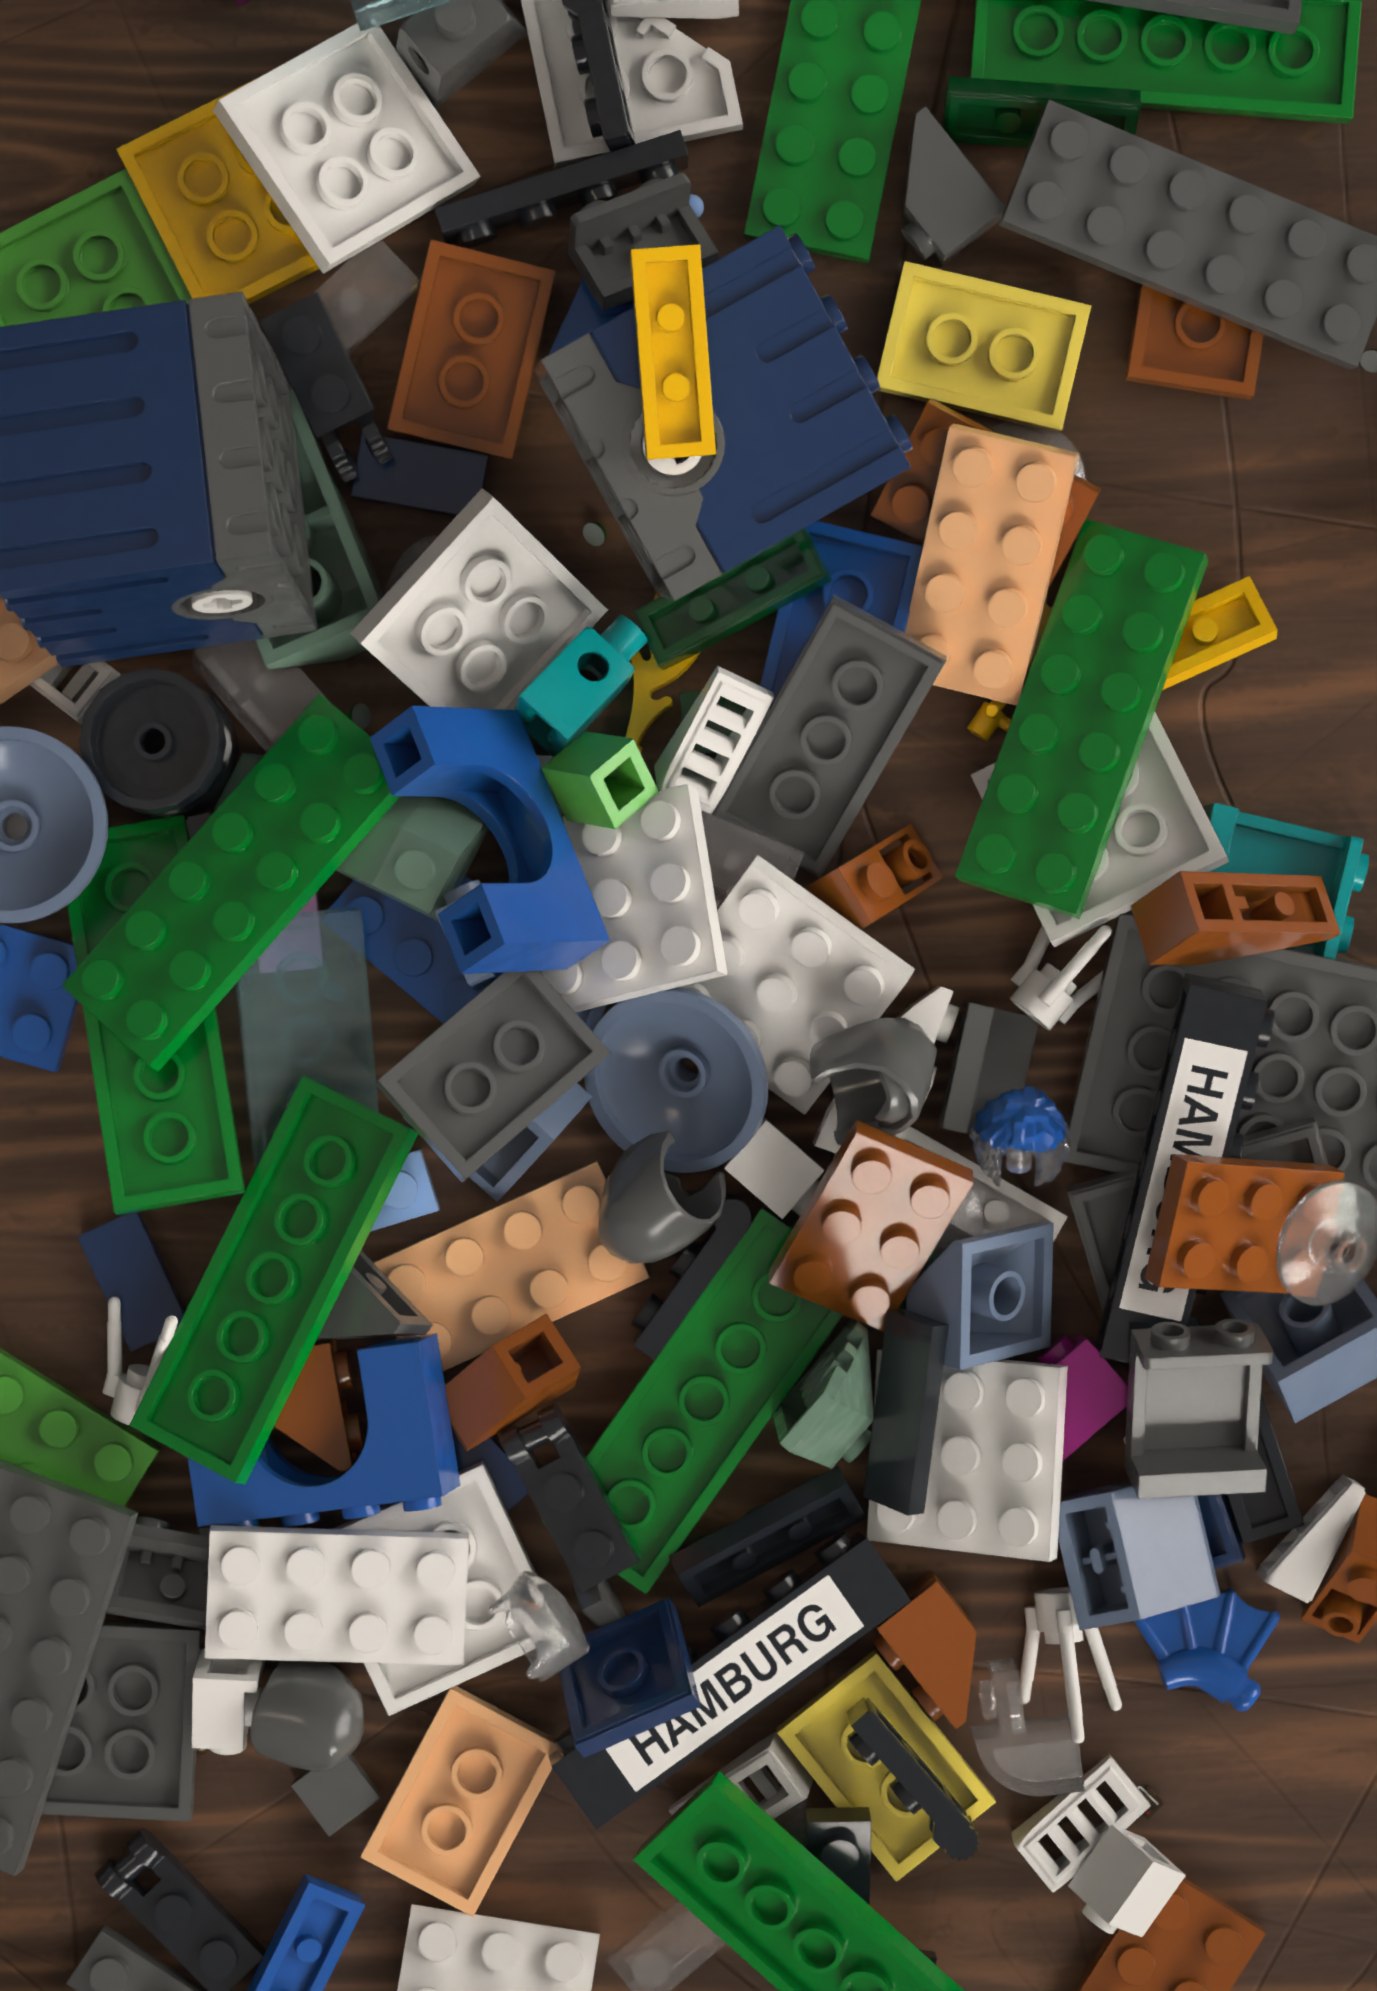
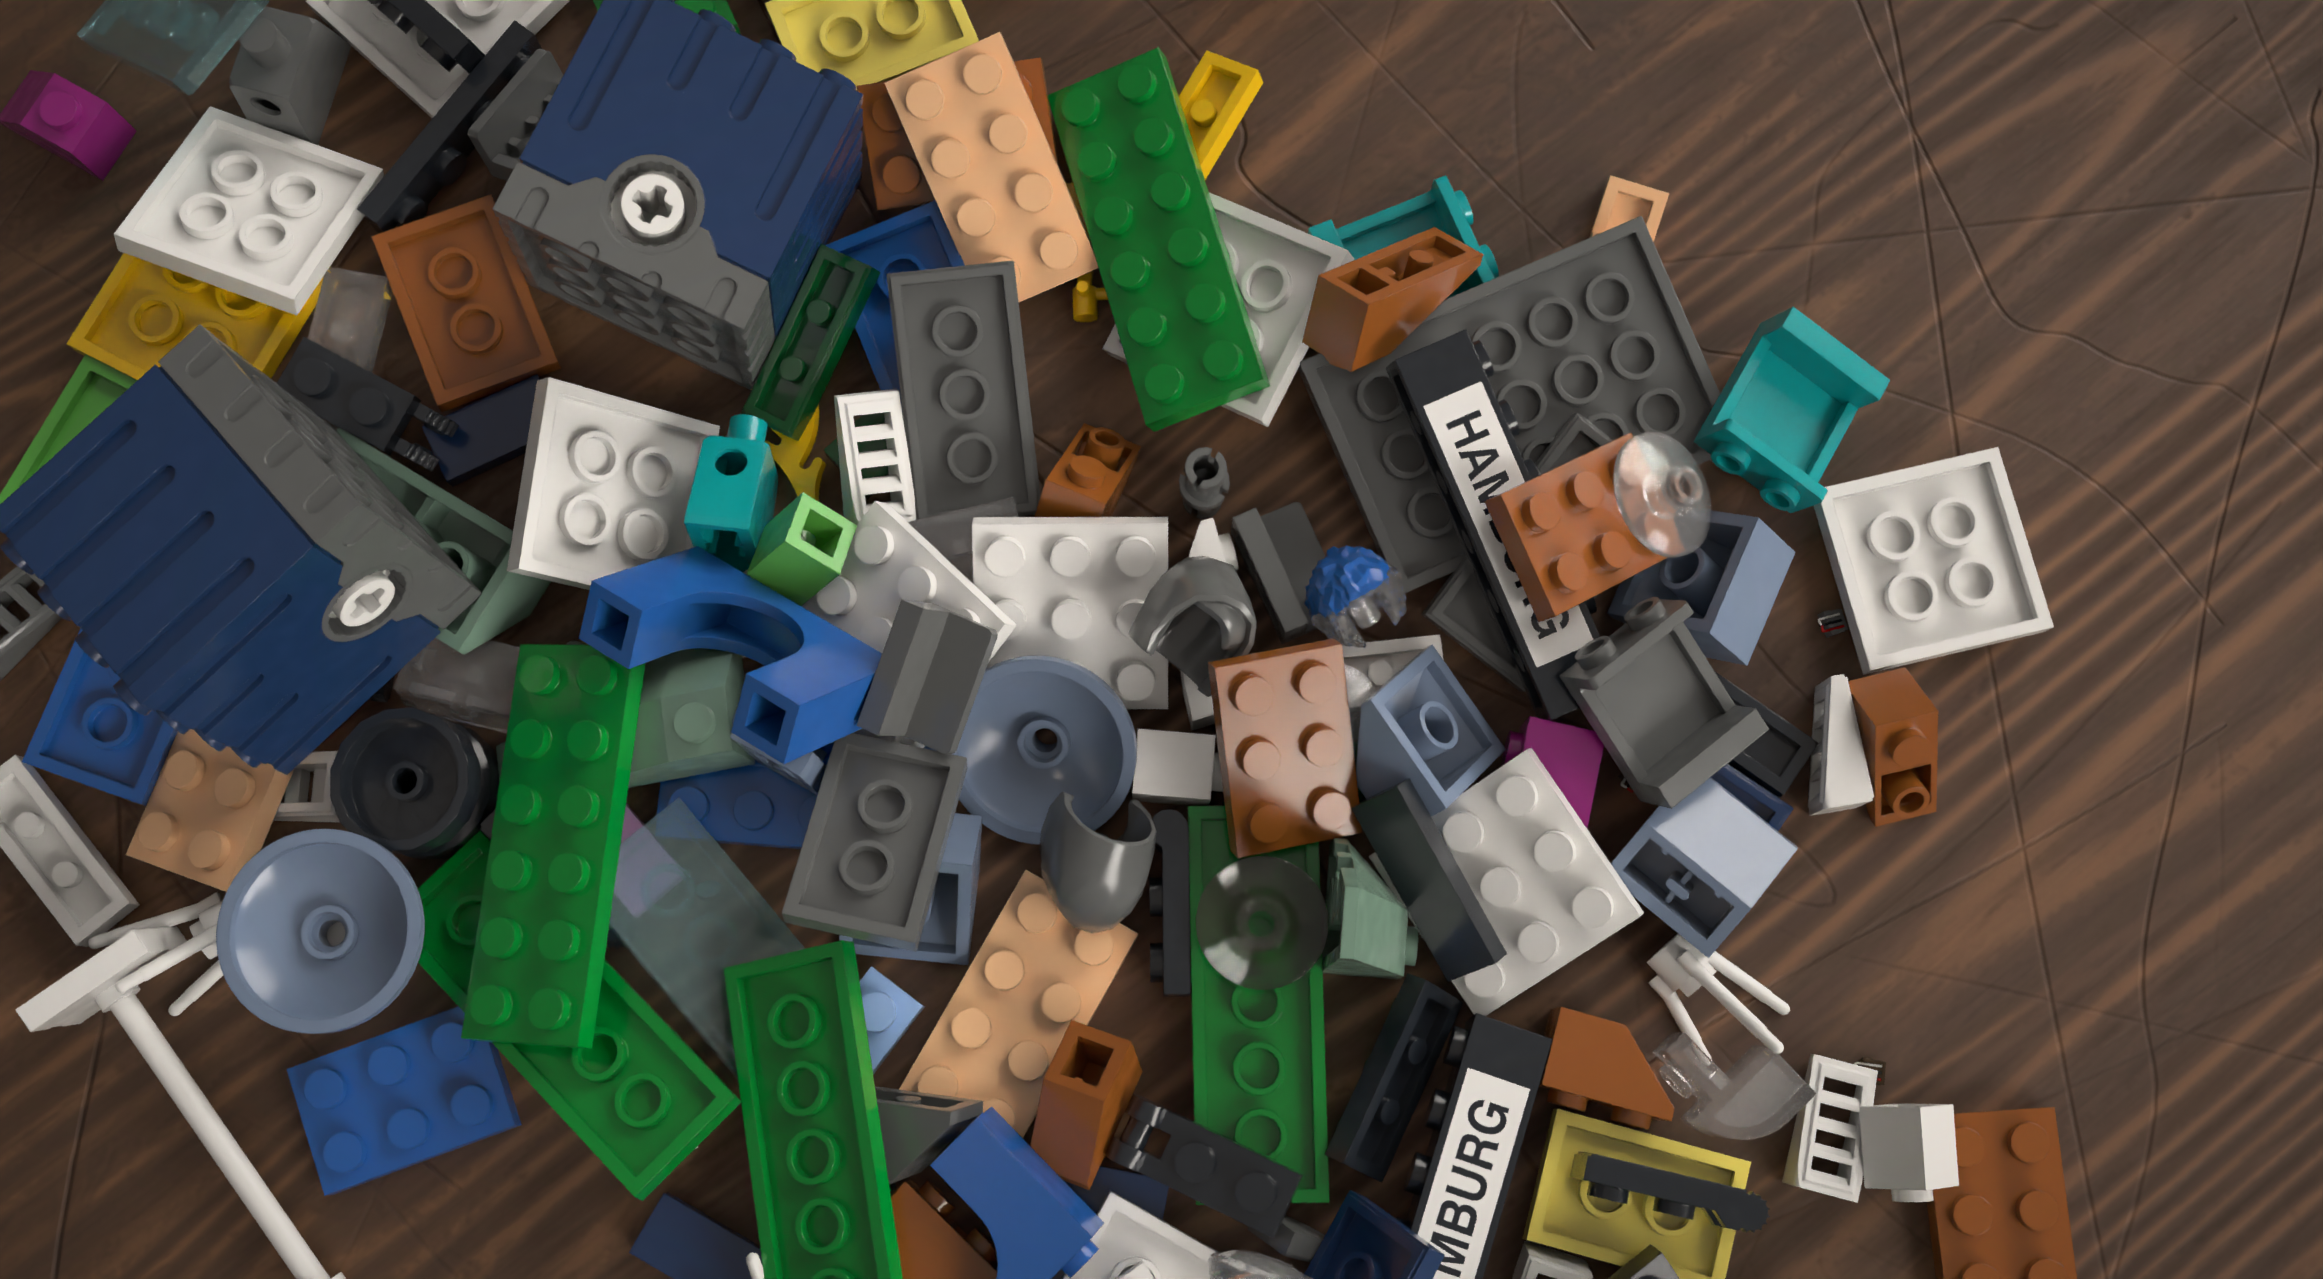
camera: 35 degrees left, 10 degrees down
light grey piece [583,522,606,546] -> none
yellow plate [630,244,716,460] -> none
white plant [1010,925,1112,1031] -> none
blue arm [1134,1589,1280,1712] -> none
none -> dark grey panel [856,599,998,754]
none -> dark grey pin [1179,447,1230,519]
none -> clear smoke dish [1196,856,1329,990]

